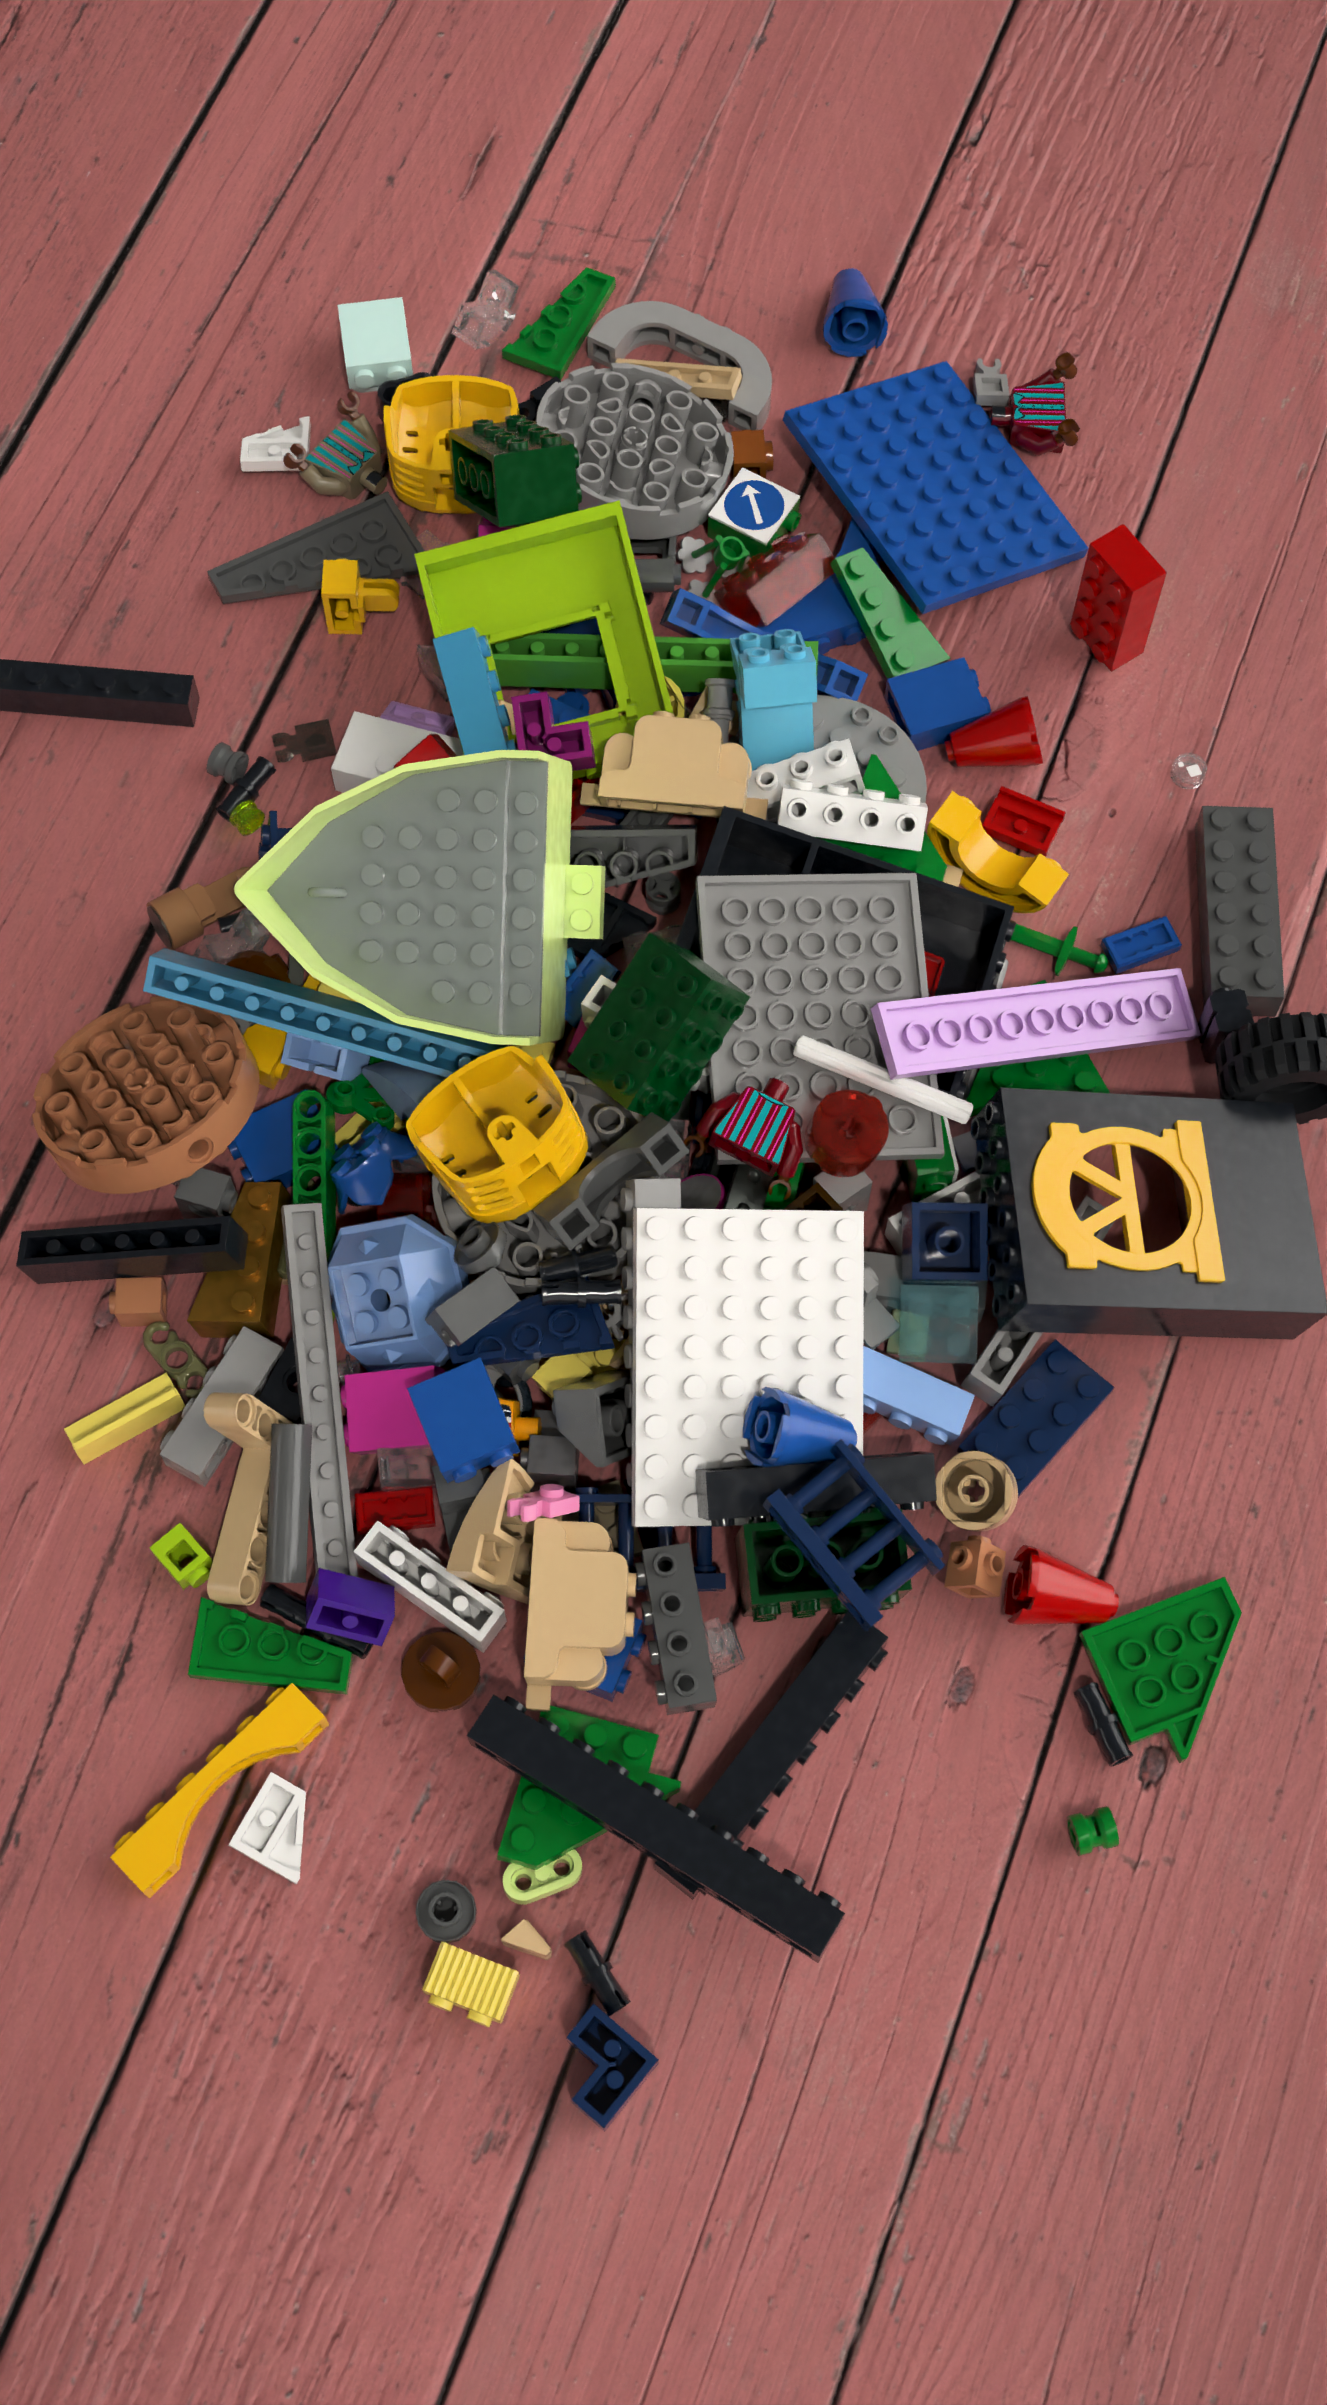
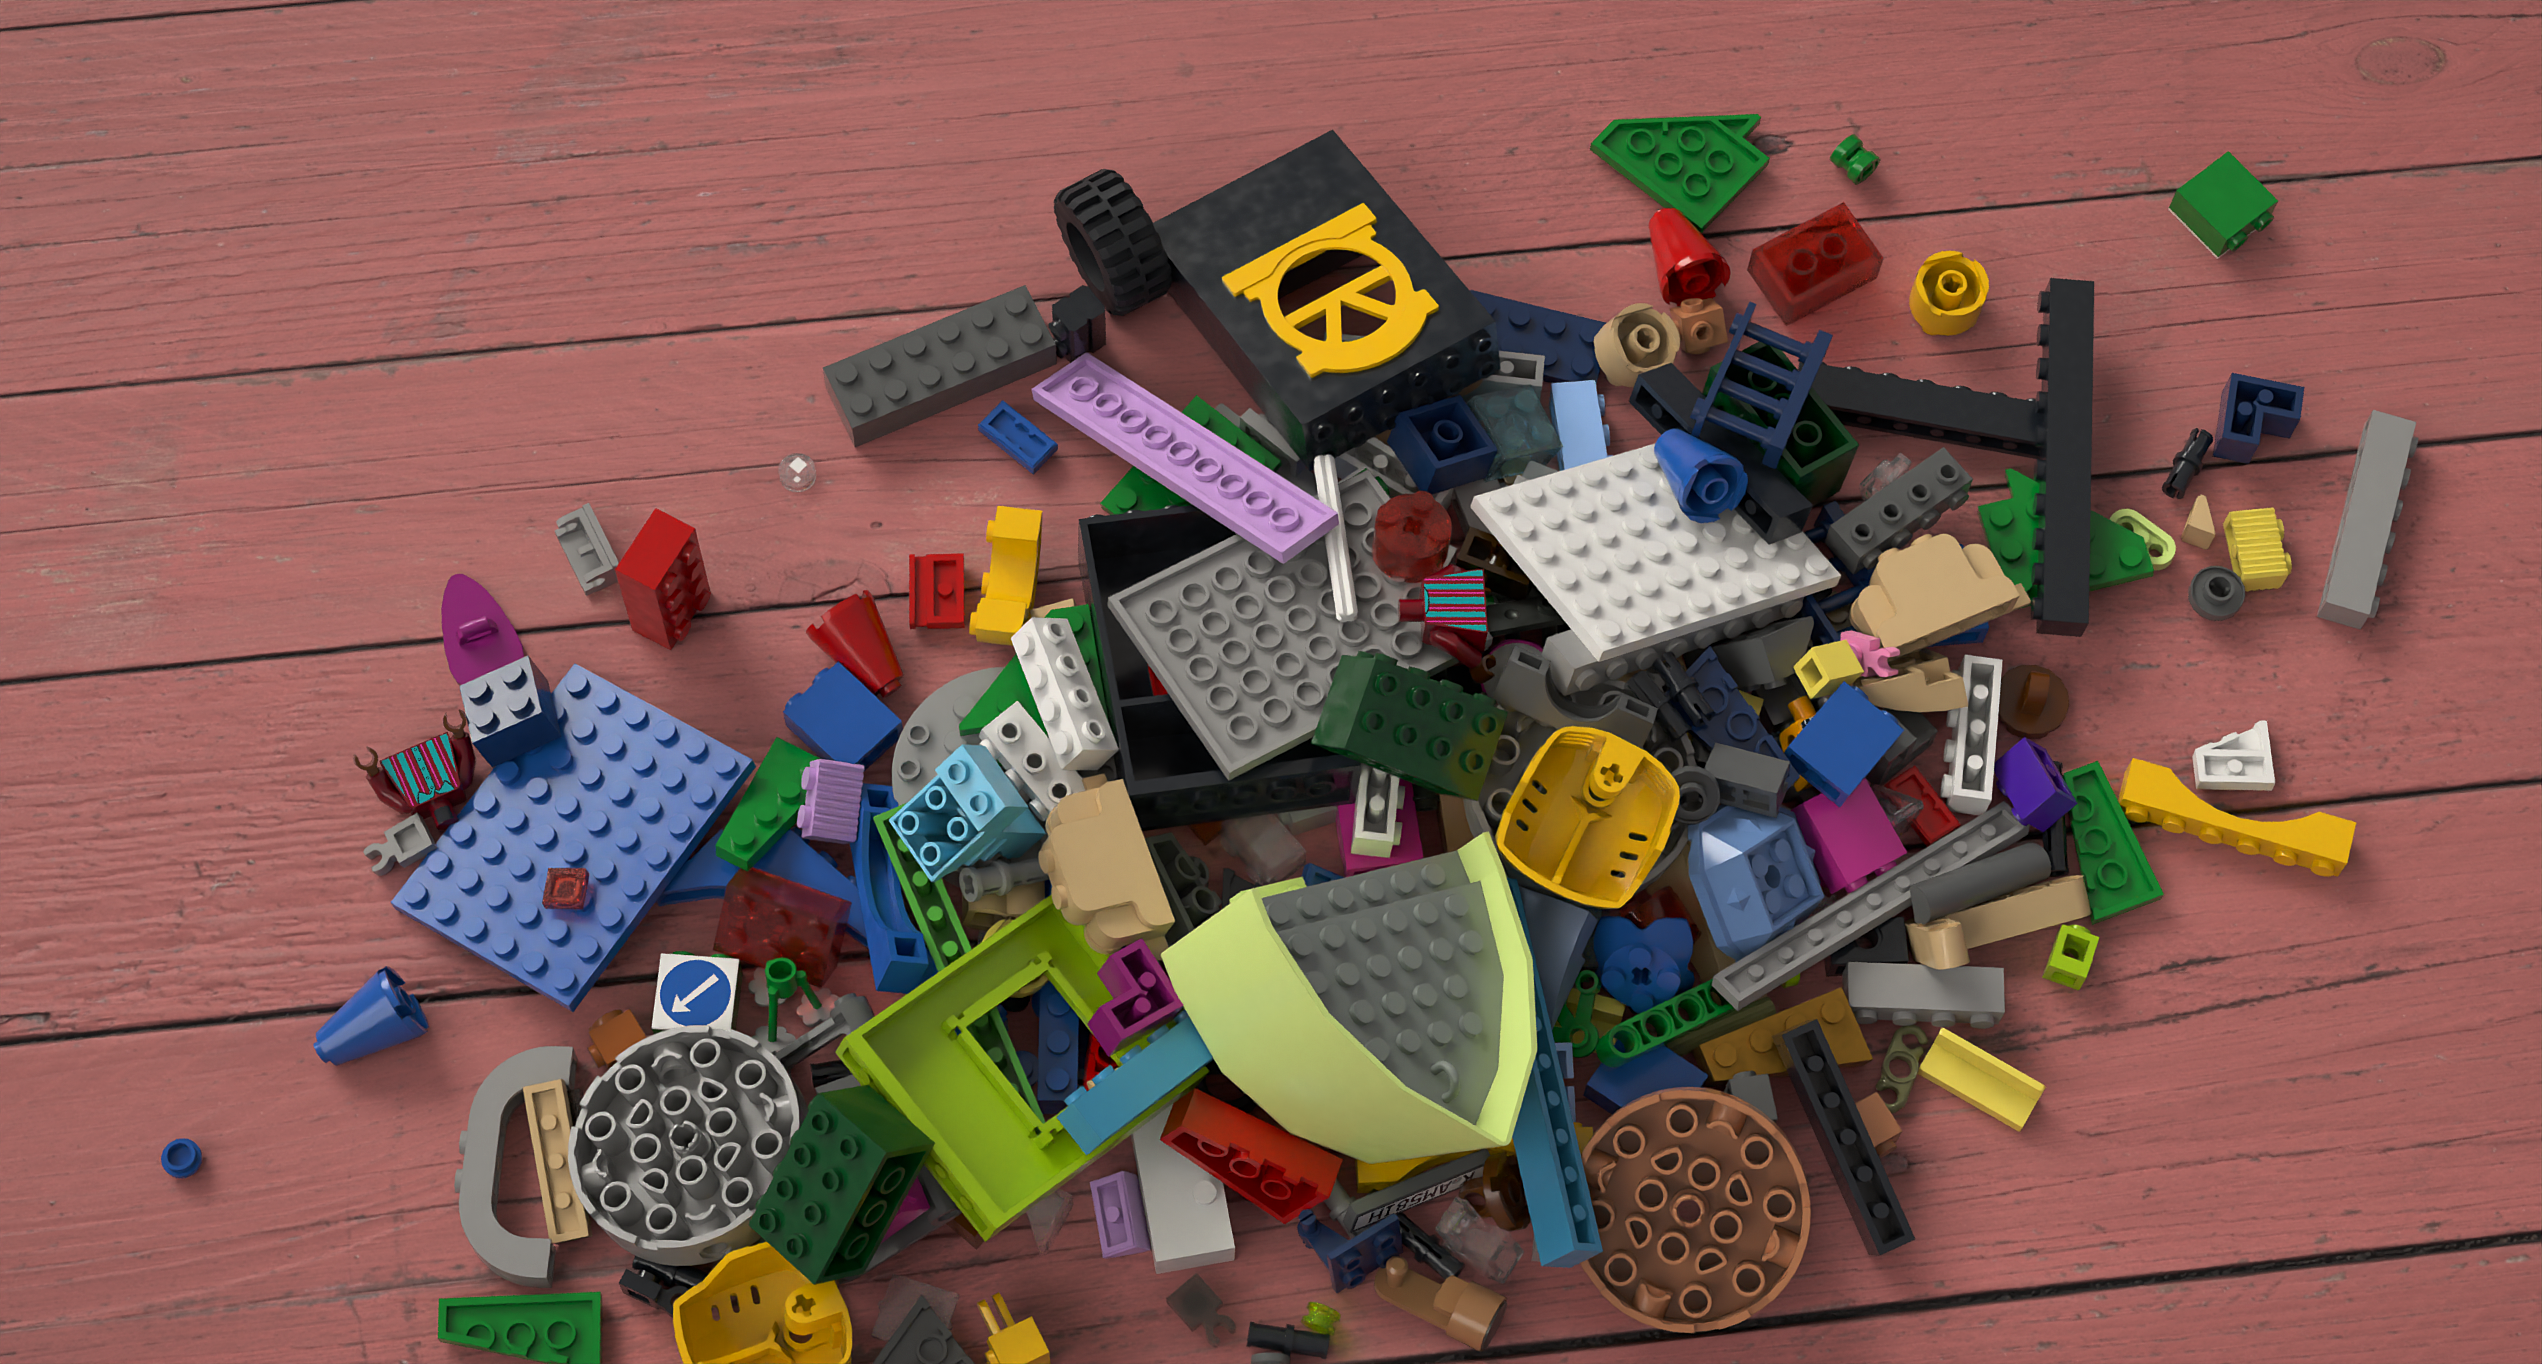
camera: 120 degrees left, 0 degrees up
green sword [1010,924,1108,976] -> none
black pin [1074,1682,1133,1766] -> none
none -> blue plate [161,1138,202,1178]
none -> magenta shield [441,574,524,685]
none -> brick [459,656,561,768]
none -> clear red tile [542,868,590,909]
none -> light grey hinge [555,503,619,596]
none -> lavender brick [797,759,864,844]
none -> clear red brick [1747,202,1883,326]
none -> light yellow brick [1793,639,1864,699]
none -> yellow brick [1909,251,1989,336]
none -> green piece [2168,151,2278,259]
none -> light grey brick [2317,410,2419,629]

